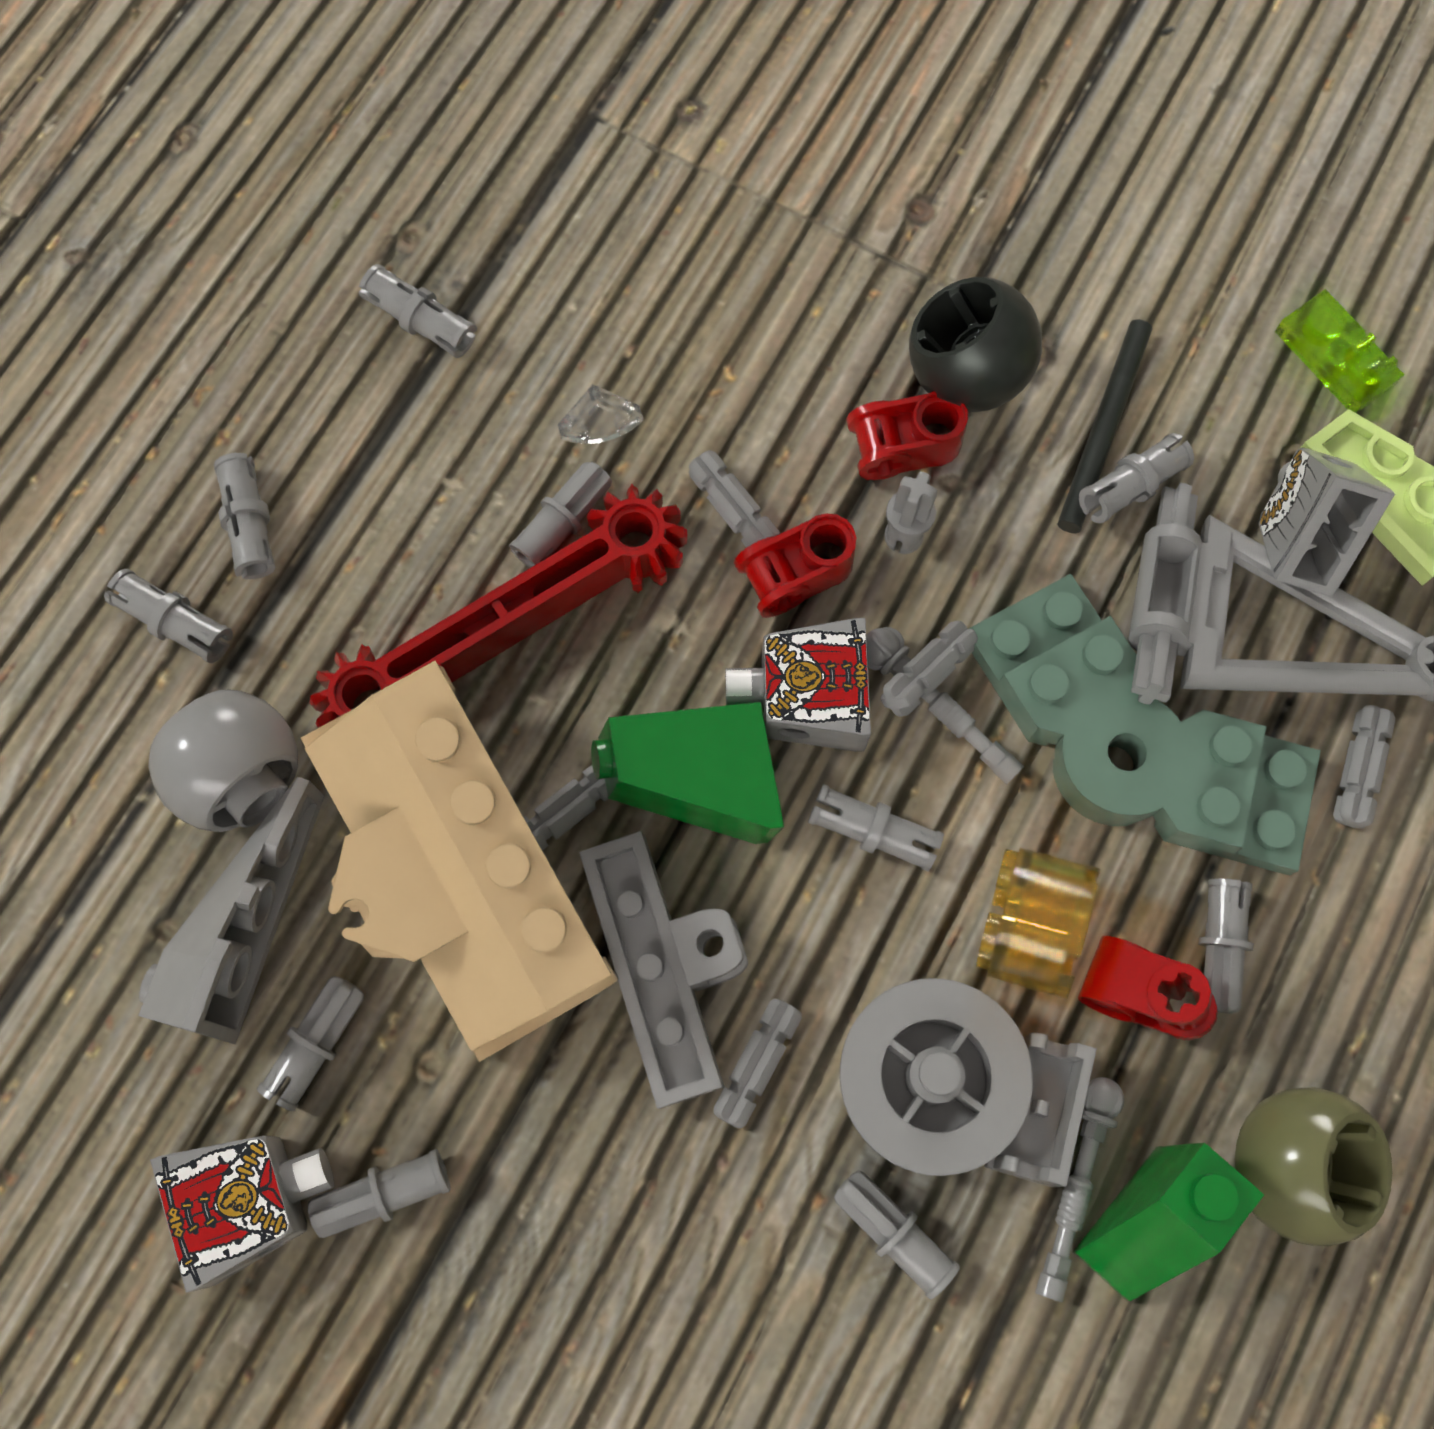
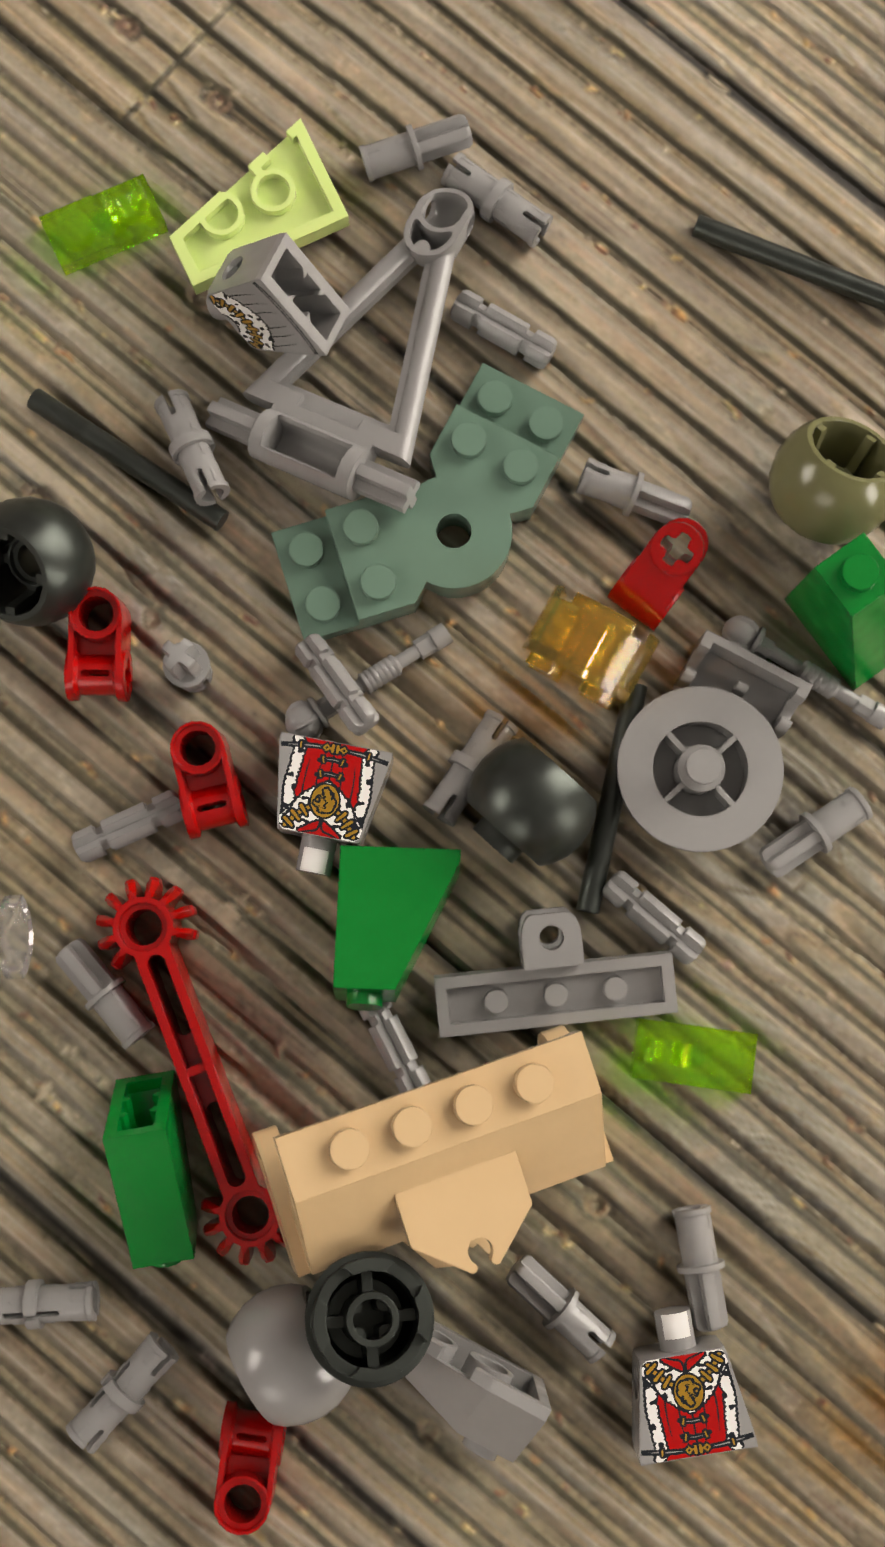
camera: 80 degrees left, 10 degrees up
none -> green slope [102,1070,198,1269]
none -> red piece [214,1401,287,1535]
none -> pearl dark grey cone [305,1251,434,1388]
none -> pearl dark grey wheel [467,737,597,866]
none -> pearl dark grey bar [576,682,648,914]
none -> clear neon green plate [630,1018,758,1094]

